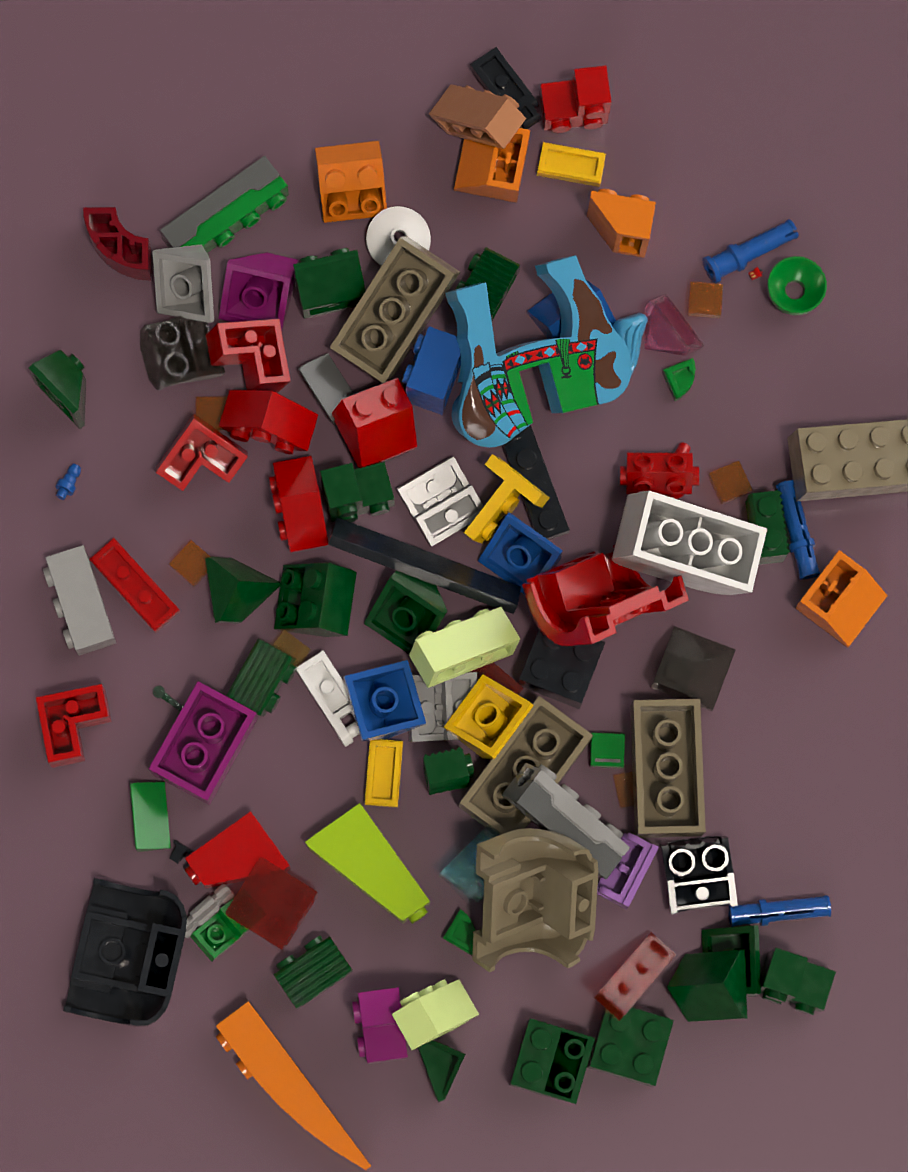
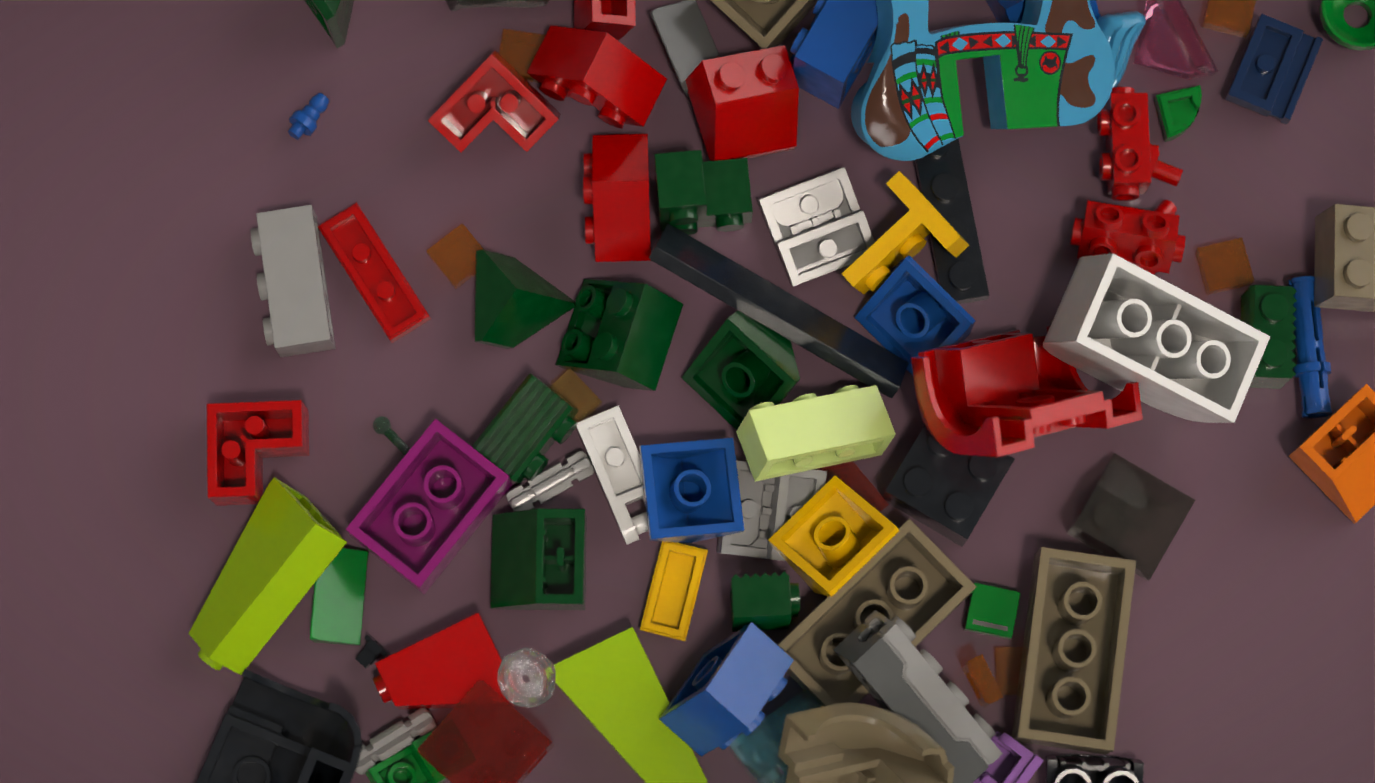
camera: 15 degrees right, 0 degrees up
none -> lime slope [189,477,347,675]
none -> dark green slope [490,508,587,610]
none -> clear plate [497,648,556,708]
none -> light grey axle [506,451,595,512]
none -> blue brick [659,622,794,757]
none -> clear orange tile [962,654,1004,708]
none -> red brick [1097,87,1183,201]
none -> dark blue plate [1225,14,1323,125]

